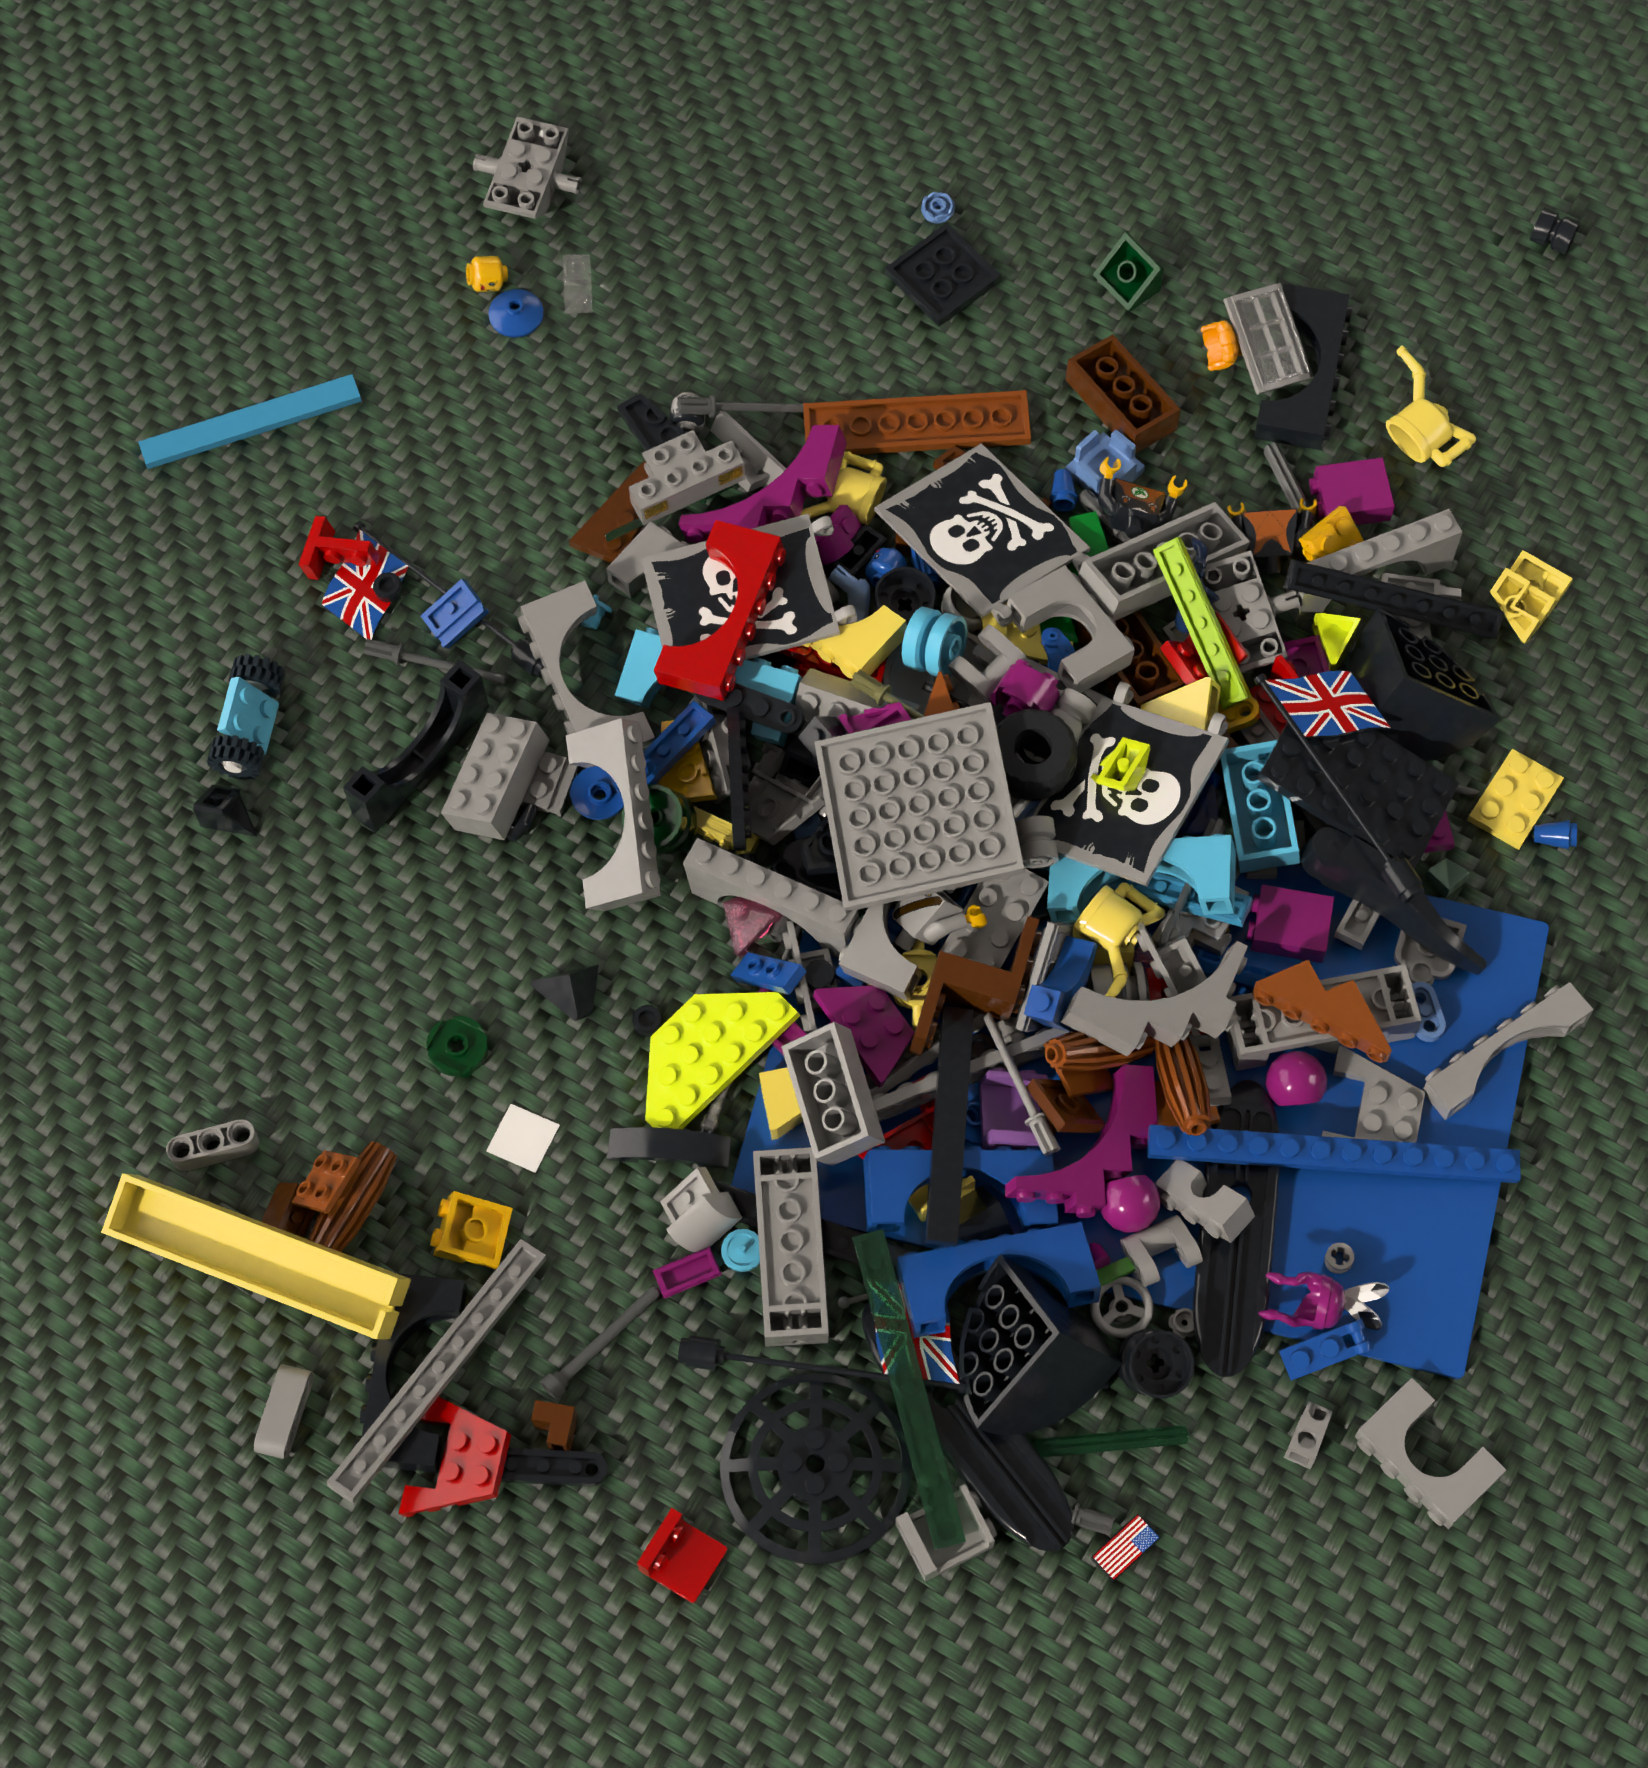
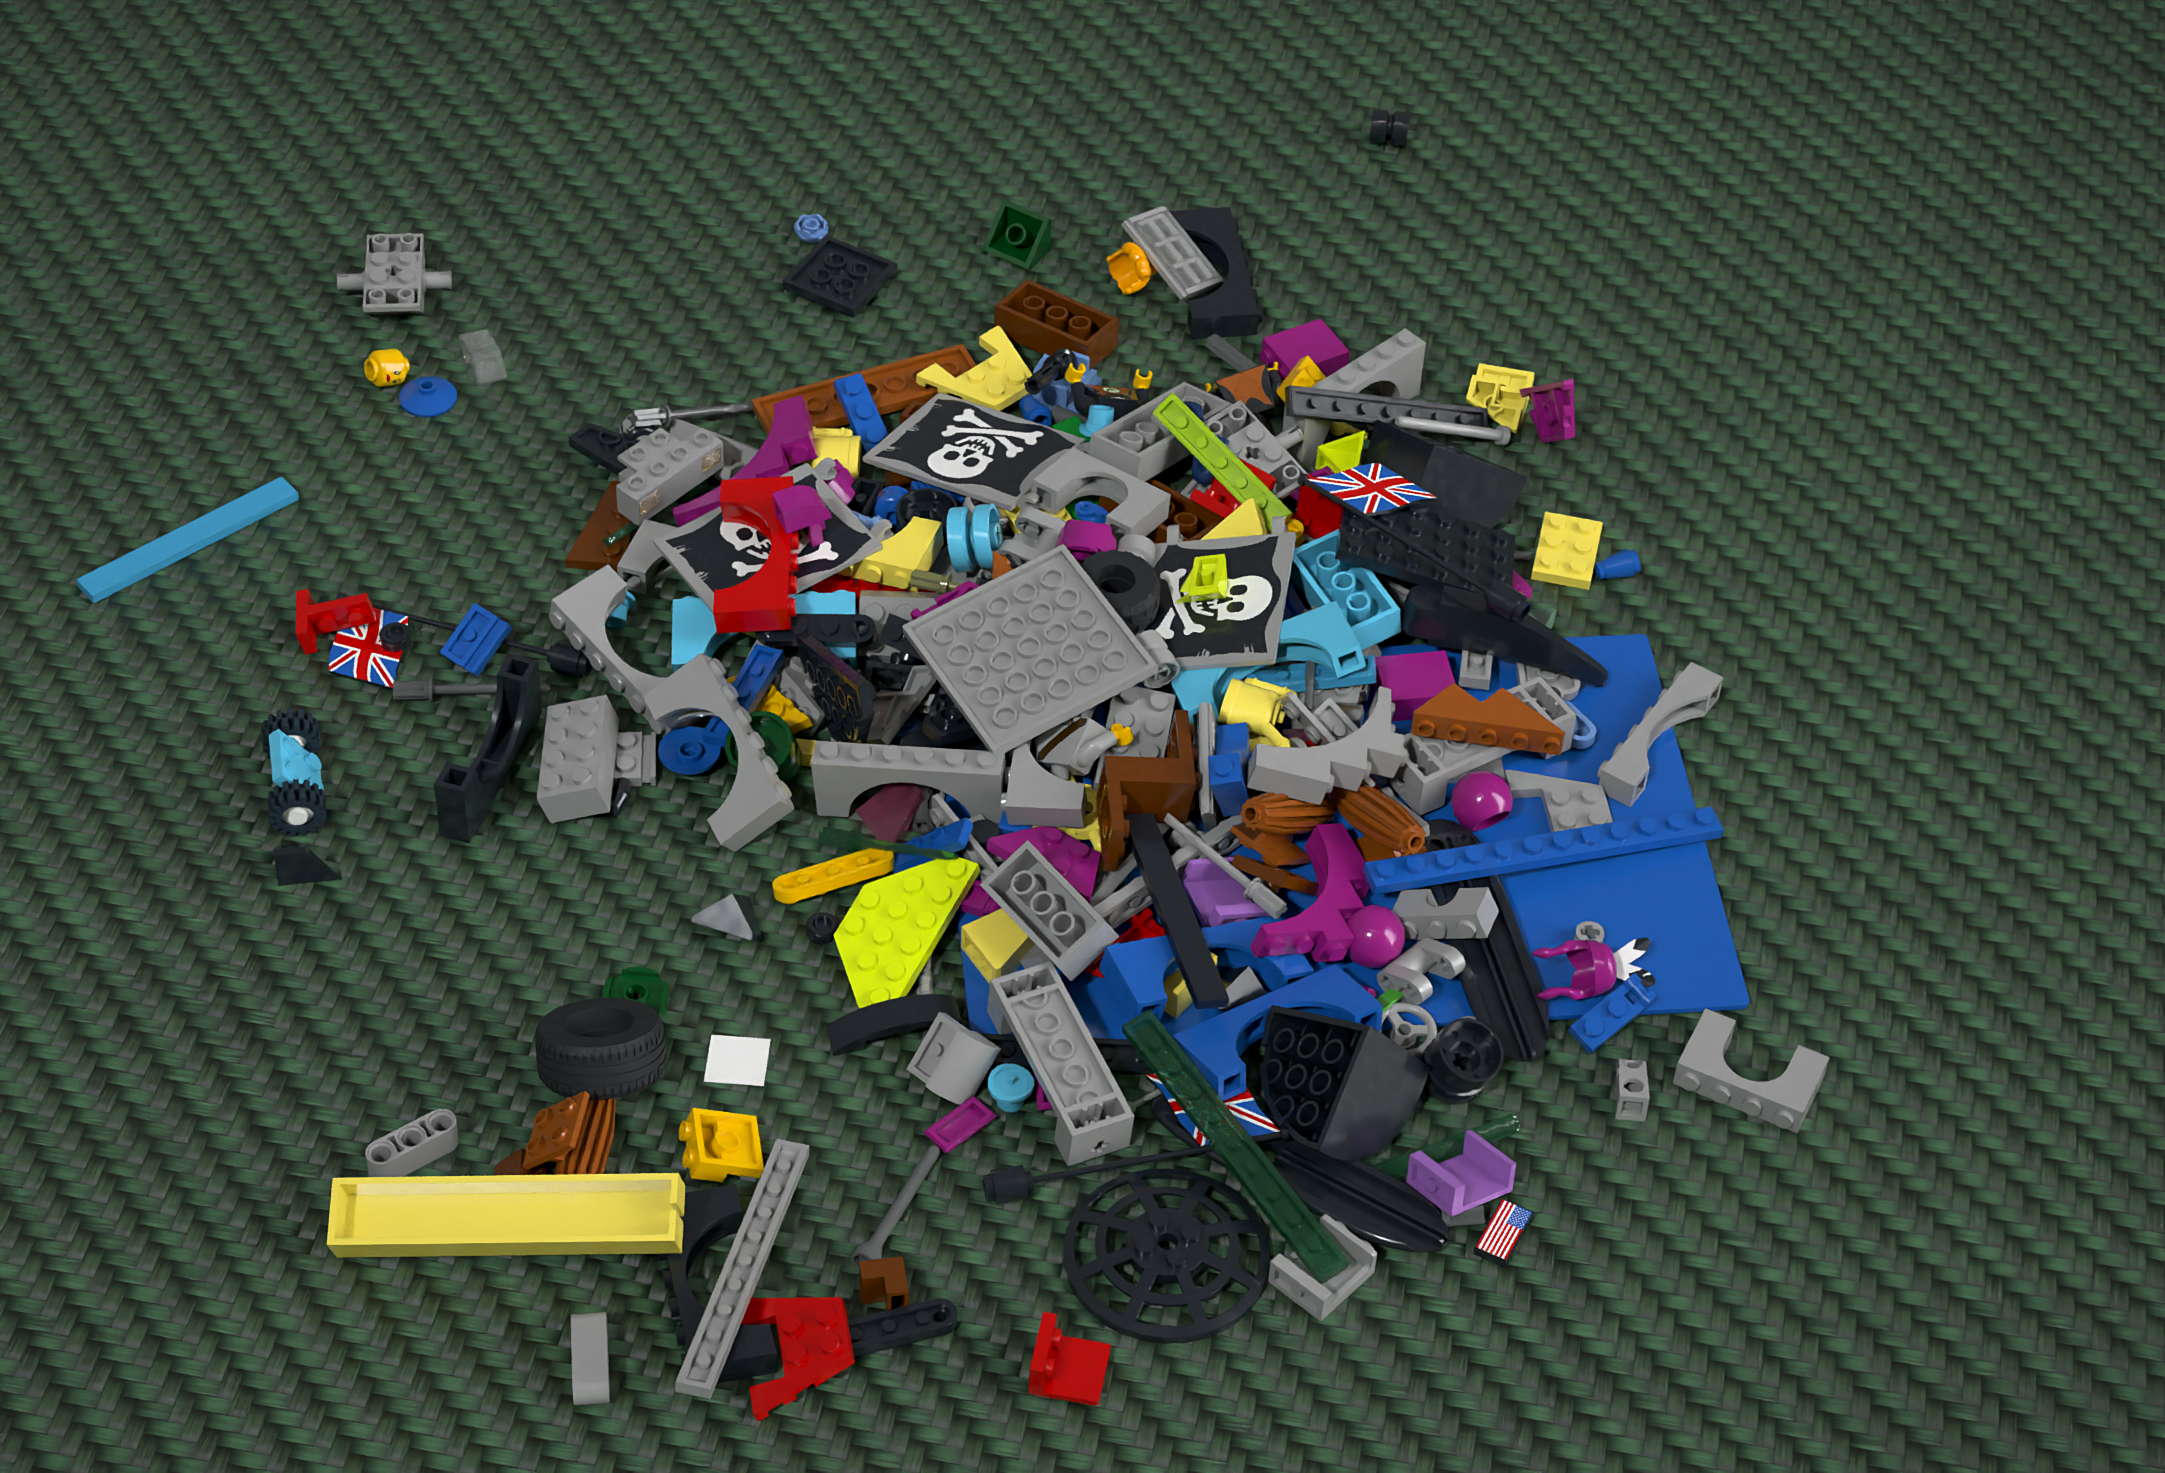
camera: 25 degrees left, 20 degrees down
light yellow piece [1386,345,1476,467] -> none
none -> black tyre [535,998,666,1100]
none -> magenta brick [772,485,832,547]
none -> yellow plate [772,846,895,904]
none -> clear green piece [818,827,959,860]
none -> blue plate [833,373,888,455]
none -> light yellow wing [916,326,1032,411]
none -> black pin [1024,348,1077,395]
none -> medium azure piece [1079,405,1114,438]
none -> light grey bar [1395,416,1511,446]
none -> medium lavender panel [1406,1130,1516,1217]
none -> magenta wing [1519,379,1575,443]

